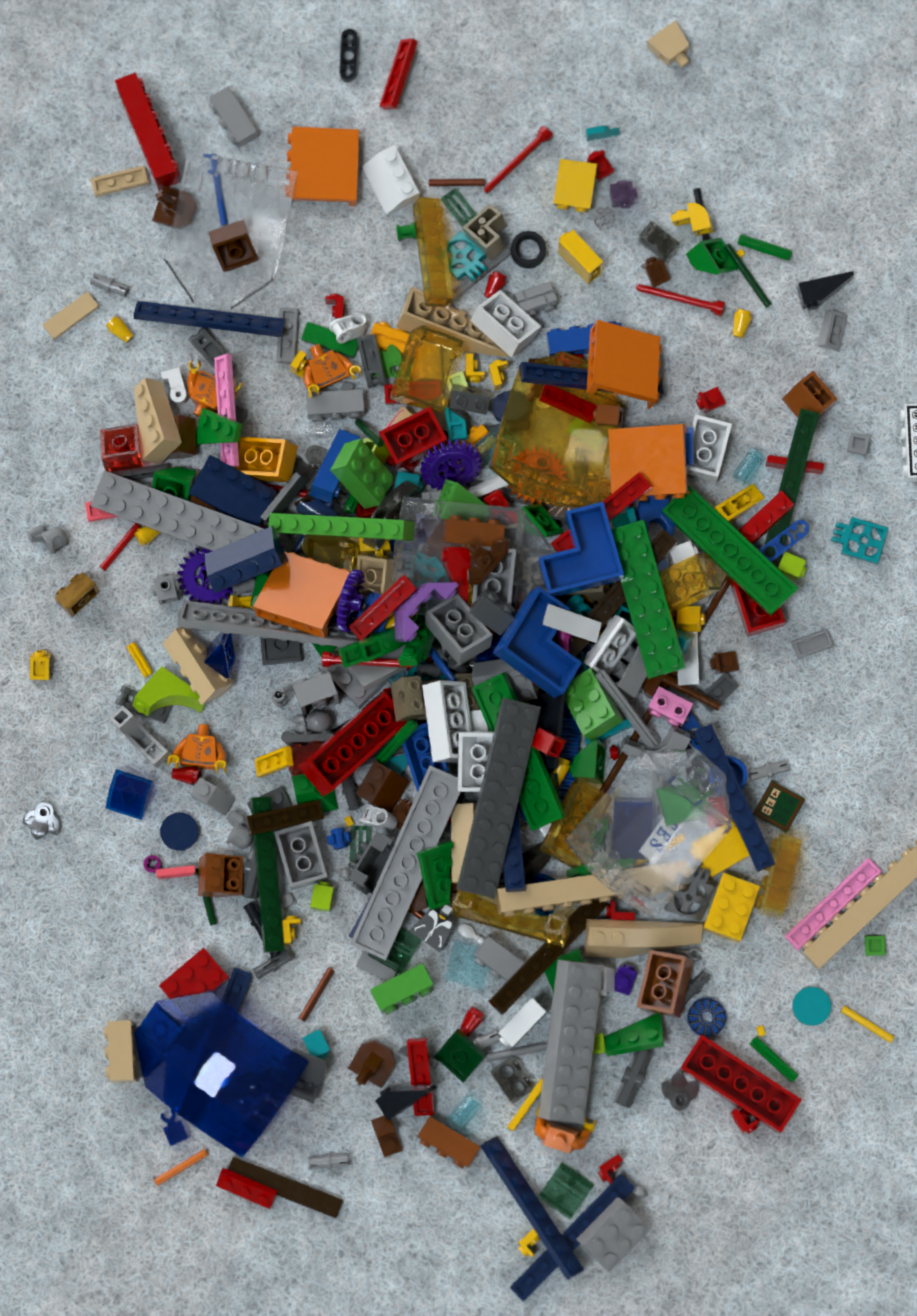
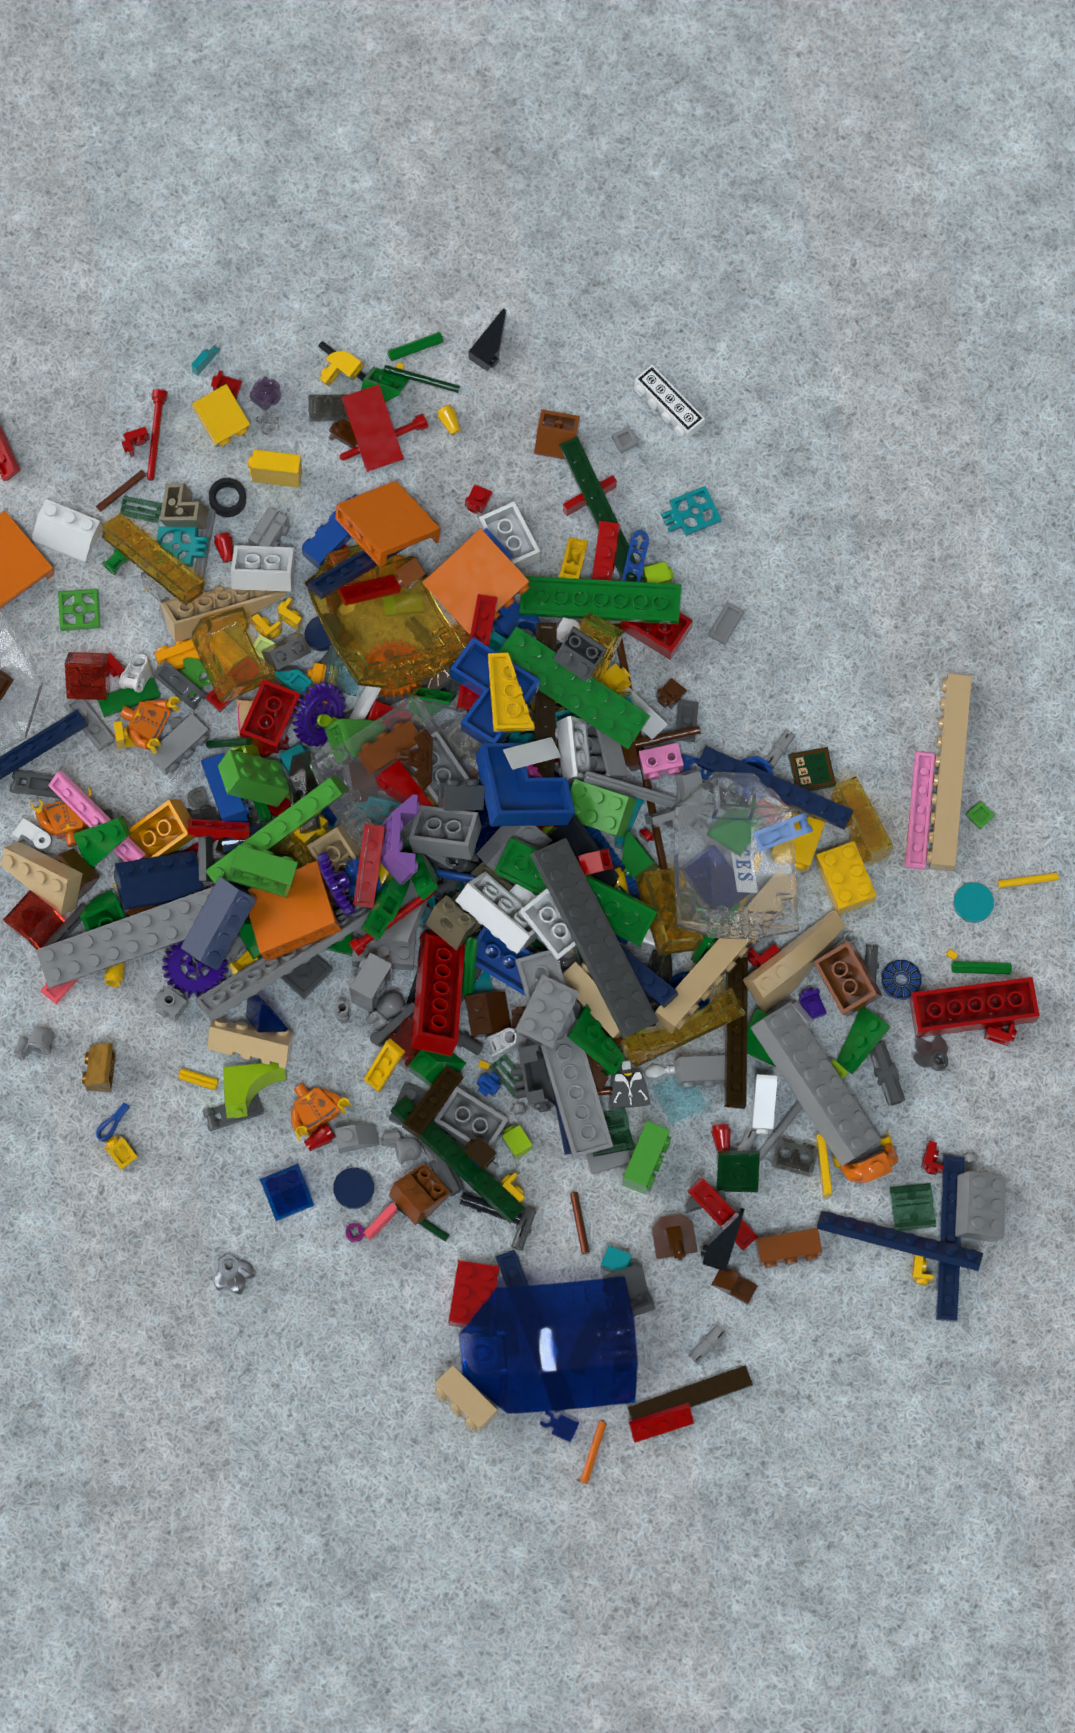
camera: 45 degrees left, 5 degrees down
red bar [99,523,141,571] -> none
light grey arch [109,706,171,768] -> none
clear light blue piece [445,1094,481,1133] -> none
tan torso [646,21,690,68] -> none
dark grey piece [664,864,715,921] -> none
clear light blue piece [732,448,765,486] -> none
light grey slope [817,310,848,351] -> none
none -> bright green piece [58,589,100,631]
none -> clear red brick [65,652,110,700]
none -> blue piece [96,1103,130,1142]
none -> red bracket [121,426,149,457]
none -> clear slope [140,572,174,603]
none -> red plate [187,819,250,840]
none -> bright green brick [228,845,298,898]
none -> lime piece [317,714,339,727]
none -> red tile [341,384,404,472]
none -> dark brown brick [464,1137,497,1172]
none -> yellow wing [488,653,535,732]
none -> light grey brick [514,974,580,1050]
none -> dark grey slope [553,626,607,682]
none -> medium blue plate [753,812,813,852]

